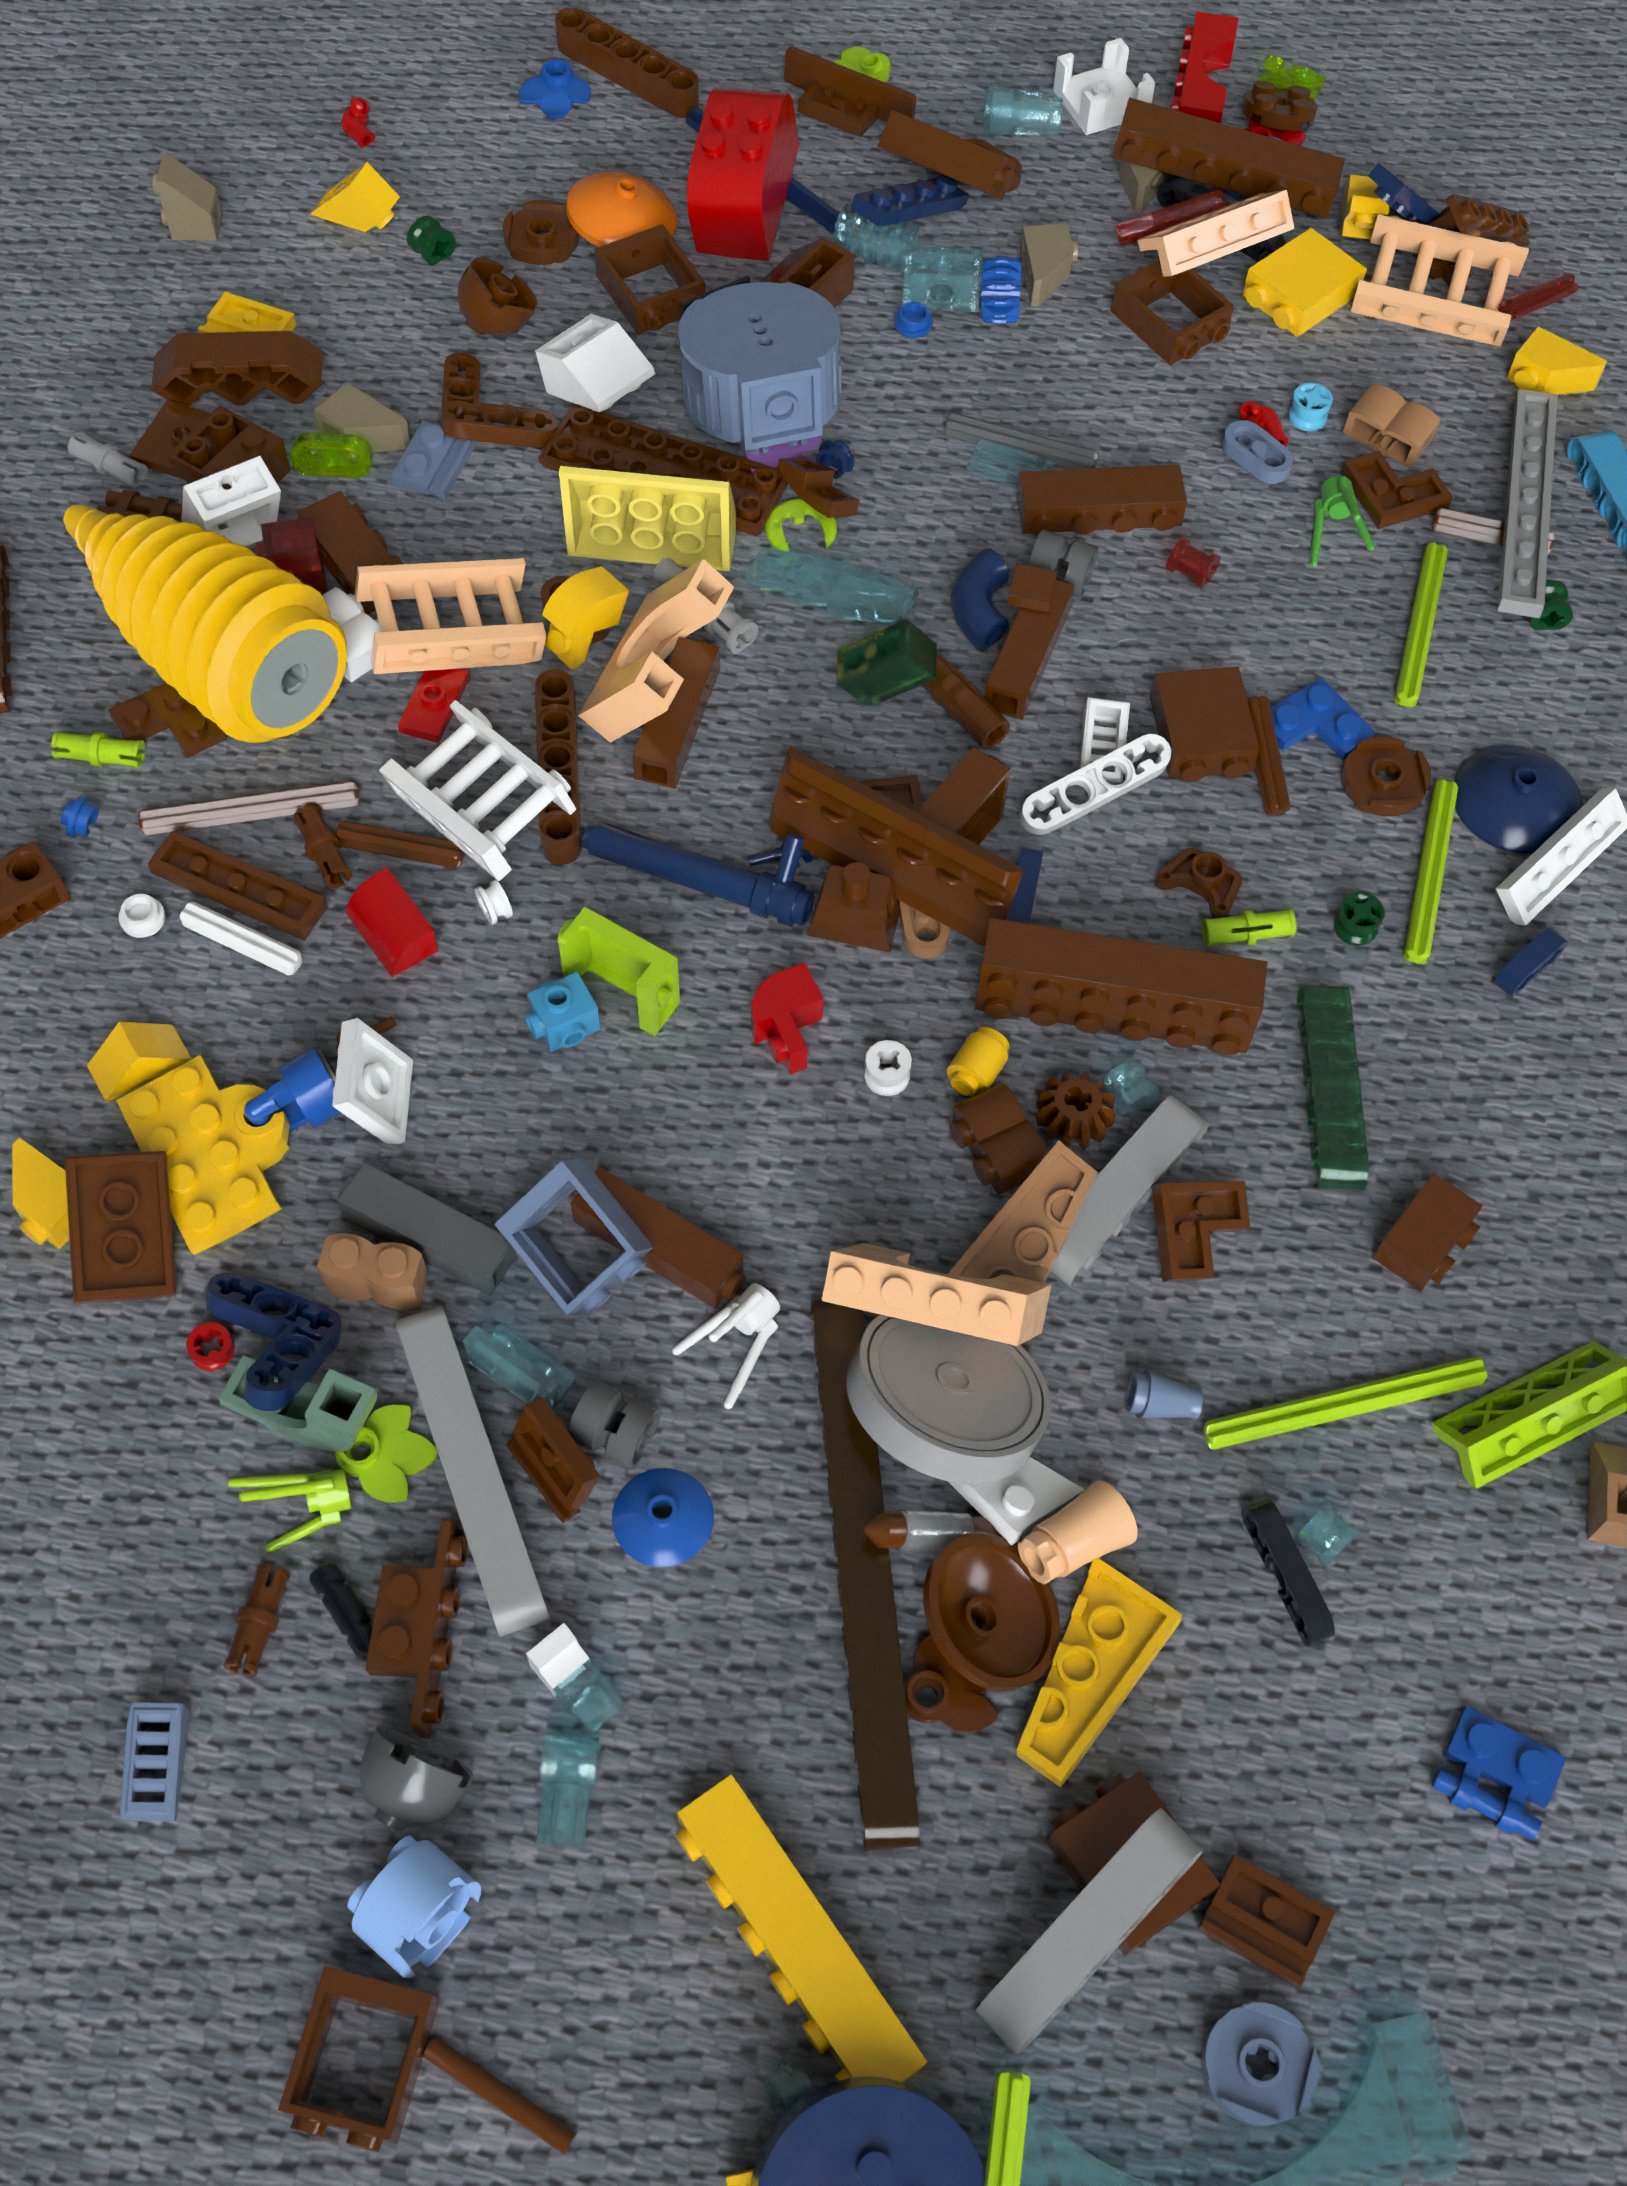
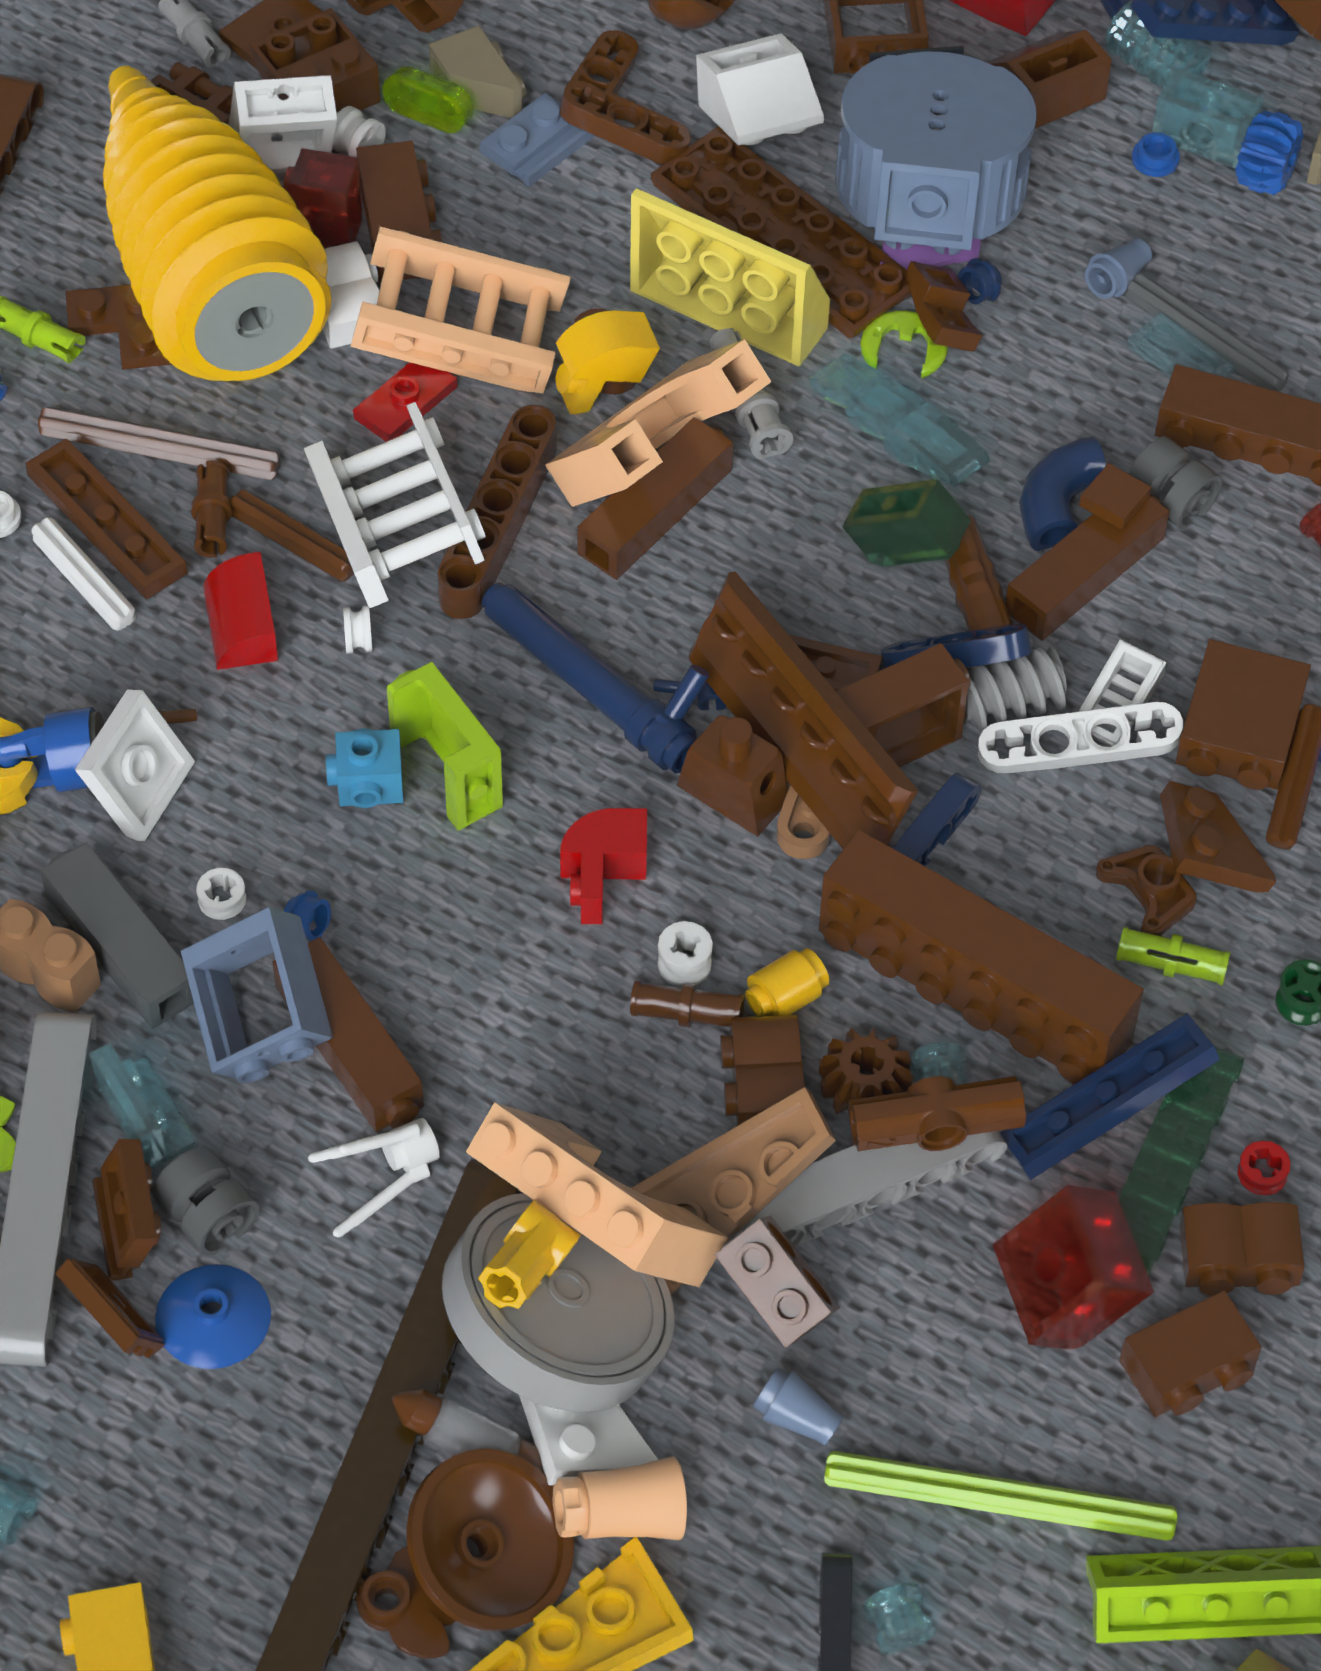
camera: 25 degrees right, 5 degrees down
leg [526,1623,624,1735] -> none
reddish brown plate [1151,1181,1250,1282] -> none
none -> reddish brown tile [55,1258,165,1358]
none -> white bush [196,868,246,920]
none -> blue plate [284,890,331,941]
none -> white wheel [332,106,386,163]
none -> yellow piece [478,1199,581,1309]
none -> reddish brown pin [630,981,745,1028]
none -> brick [714,1215,841,1348]
none -> reddish brown piece [848,1076,1026,1152]
none -> dark blue beam [880,624,1032,669]
none -> light grey piece [964,645,1067,732]
none -> clear red brick [992,1185,1154,1350]
none -> dark blue plate [1000,1013,1221,1180]
none -> sand blue cone [1085,238,1152,299]
none -> reddish brown wing [1160,781,1276,893]
none -> reddish brown brick [1179,1202,1305,1296]
none -> red bush [1237,1140,1291,1196]

